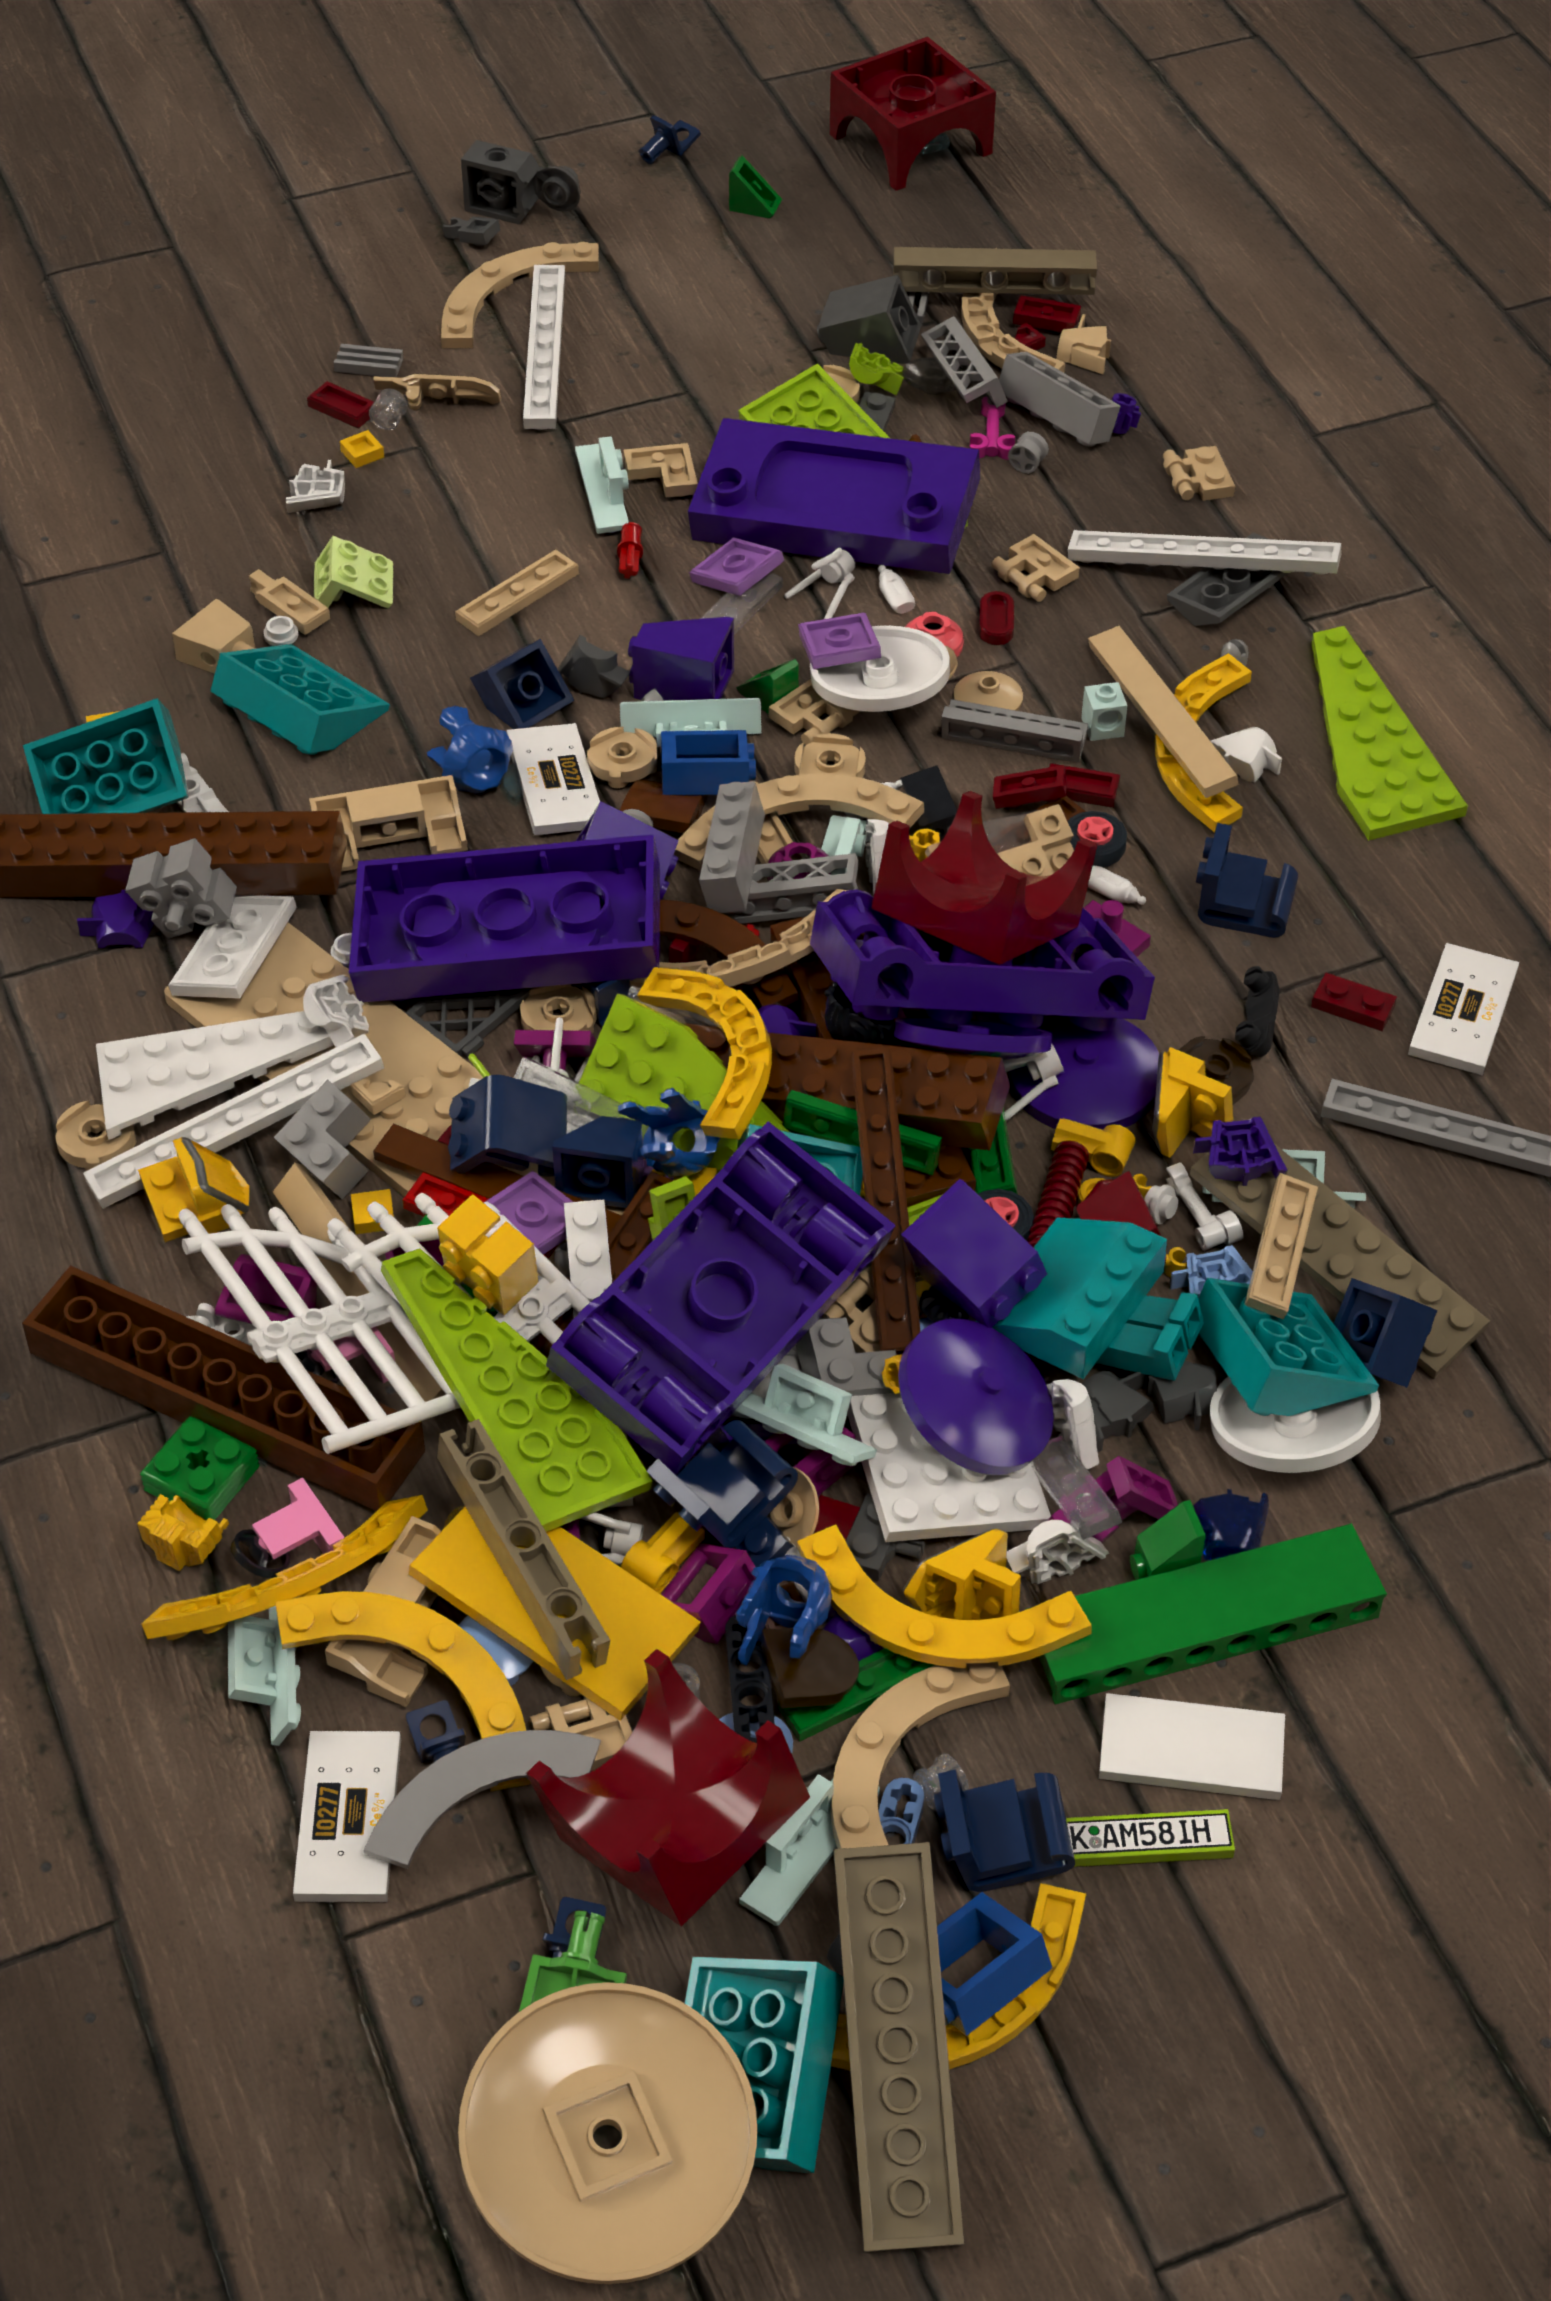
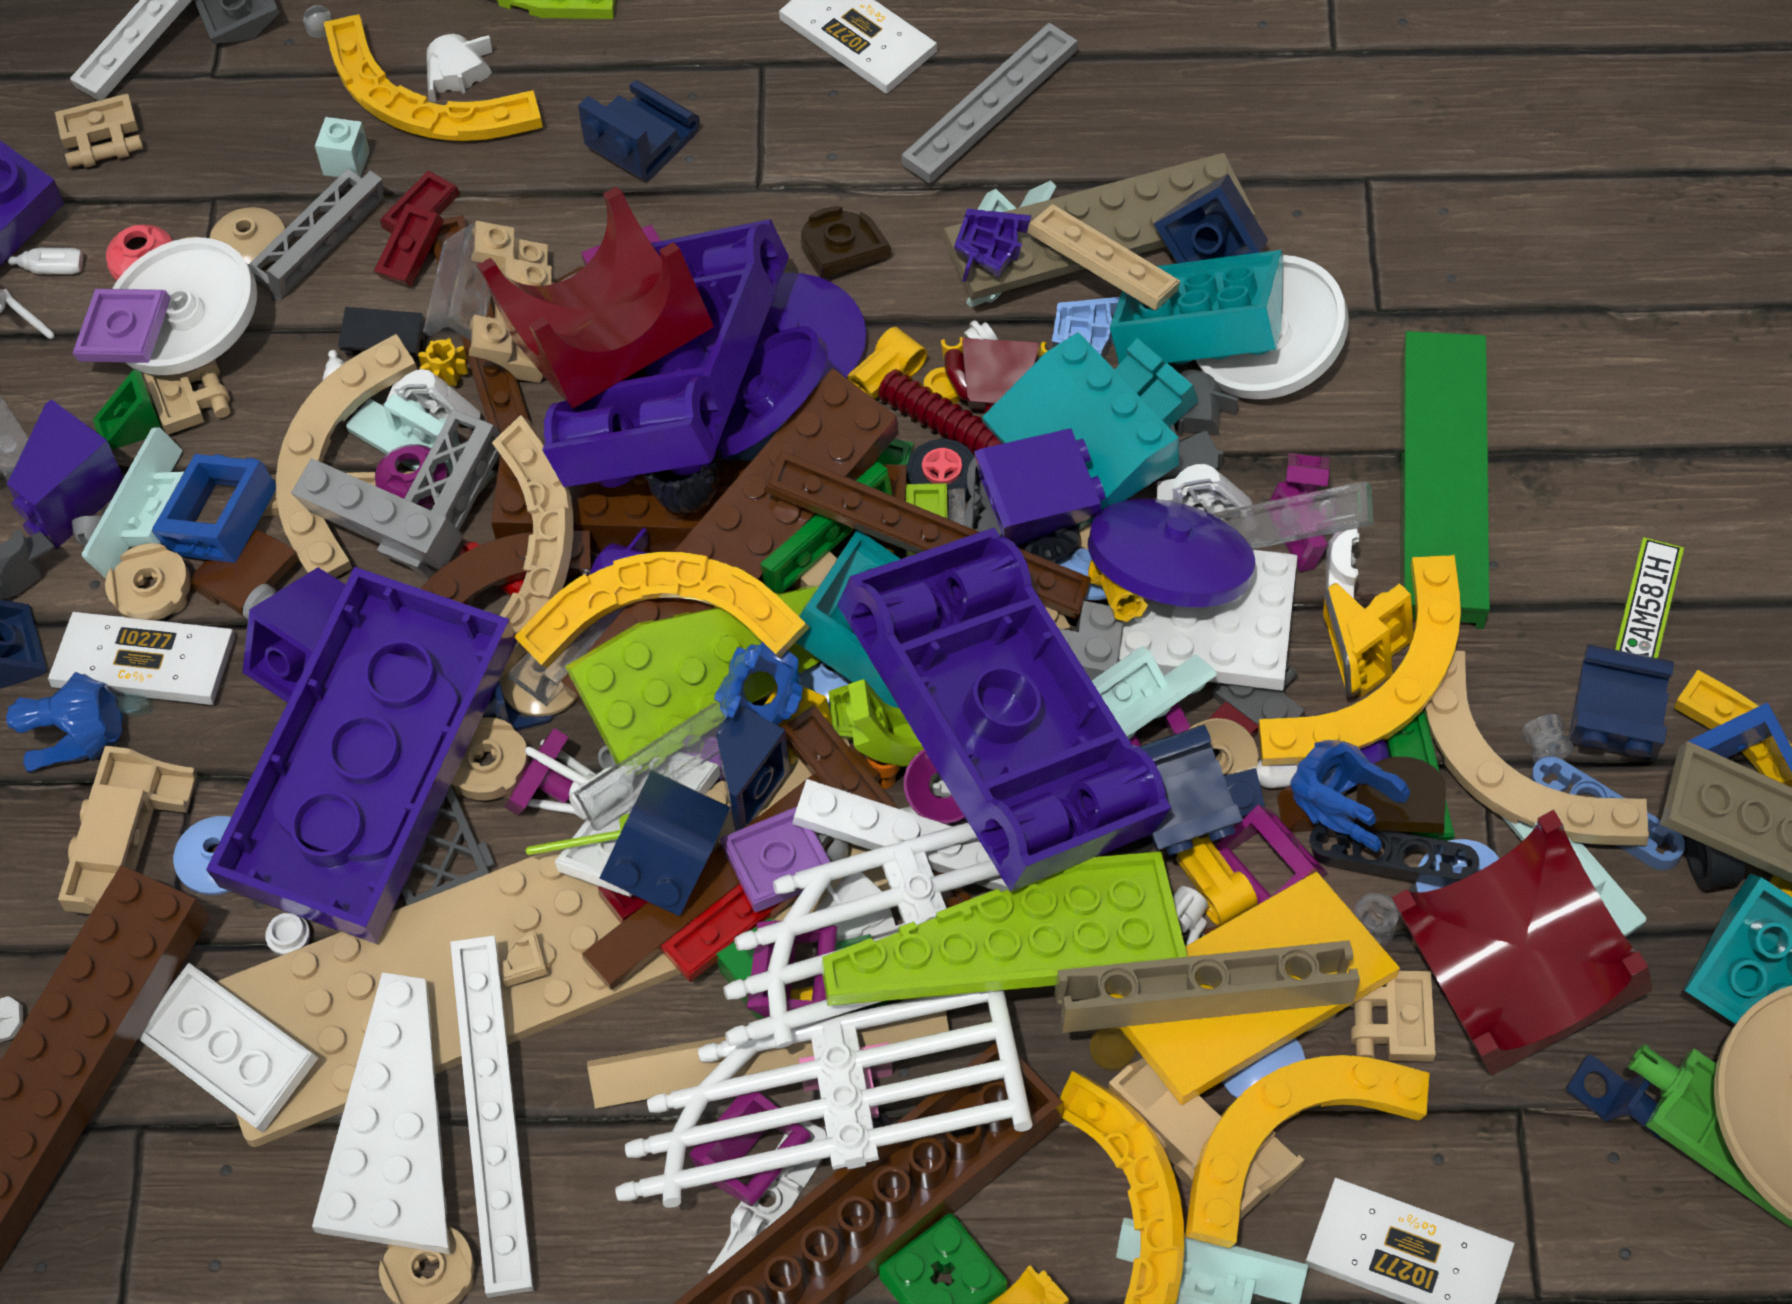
camera: 65 degrees left, 10 degrees up
dark purple piece [77,890,154,948] -> none
light grey brick [125,838,237,939] -> none
yellow piece [138,1137,250,1242] -> none
bright pink piece [231,1477,345,1578] -> none
light grey brick [274,1079,371,1199] -> none
white piece [303,974,369,1047] -> none
yellow tile [351,1189,394,1234] -> none
light grey tile [364,1730,601,1869] -> none
dark blue bracket [406,1700,466,1763] -> none
yellow piece [437,1194,539,1315] -> none
tan plate [794,733,866,778] -> none
dark red tile [979,591,1014,645] -> none
black wheel [1068,811,1127,867] -> none
tan tile [1088,626,1239,798] -> none
white piece [1088,865,1146,905] -> none
white tile [1099,1693,1285,1800] -> none
green slope [1130,1500,1206,1580] -> none
yellow piece [1152,1047,1233,1158] -> none
white brick [1166,1162,1243,1251] -> none
clear blue piece [1193,1489,1269,1560] -> none
black piece [1235,966,1280,1057] -> none
dark red plate [1311,973,1397,1032] -> none

